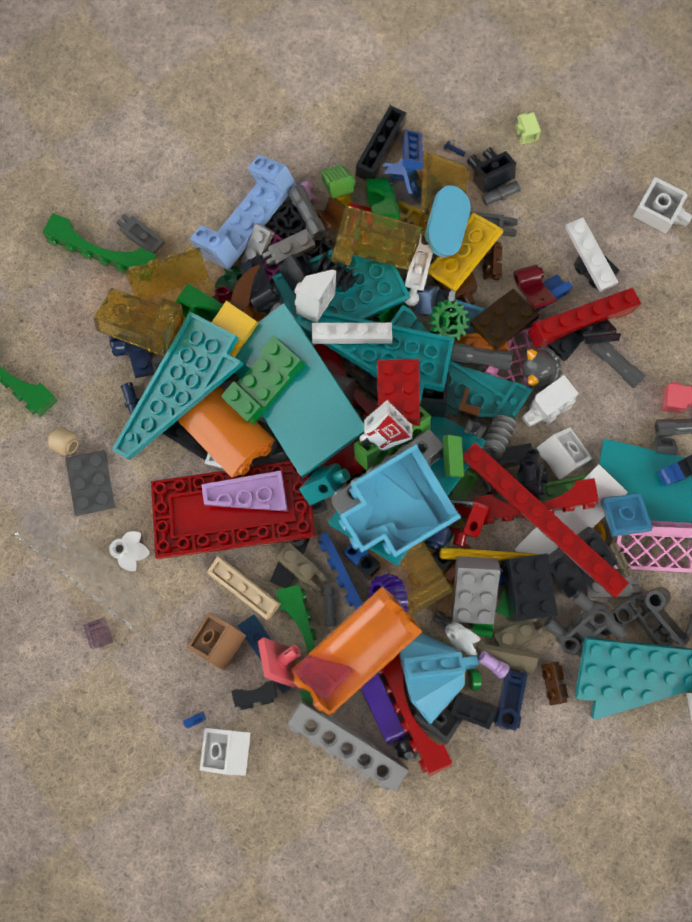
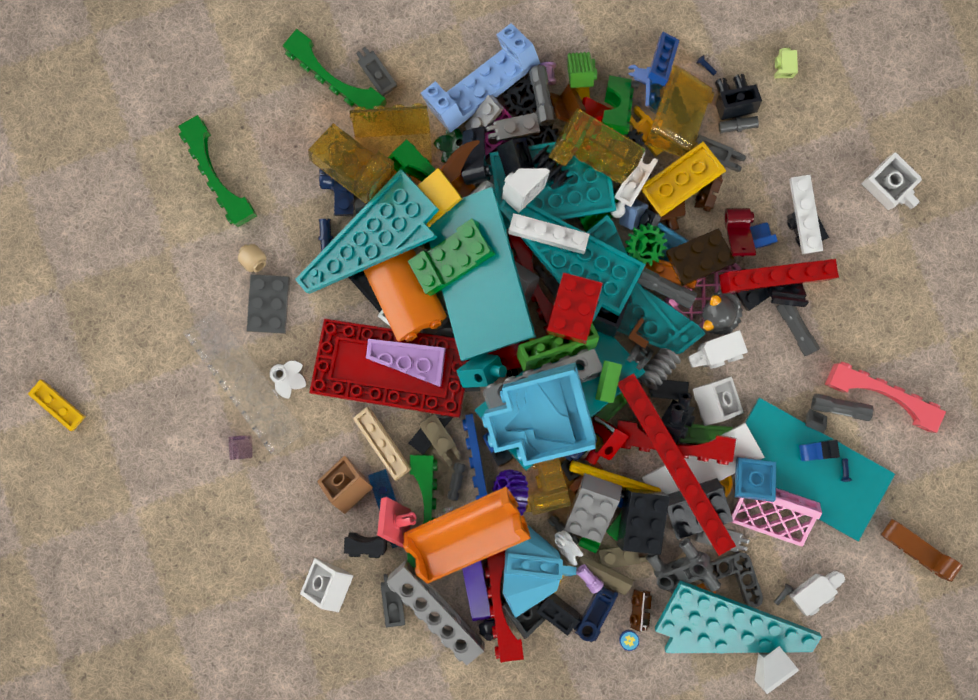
camera: 25 degrees right, 10 degrees up
blue tile [183,712,206,728] -> none
dark red plate [212,286,233,304] -> none
clear pink wing [294,655,353,700] -> none
black brick [355,105,407,181] -> none
white torso [360,400,412,450] -> none
medium azure tile [425,185,471,257] -> none
green tile [469,669,481,690] -> none
dark tan axle [606,541,633,578] -> none
black door [645,587,690,647] -> none
none -> dark grey hinge [381,574,406,628]
none -> tile [619,630,639,651]

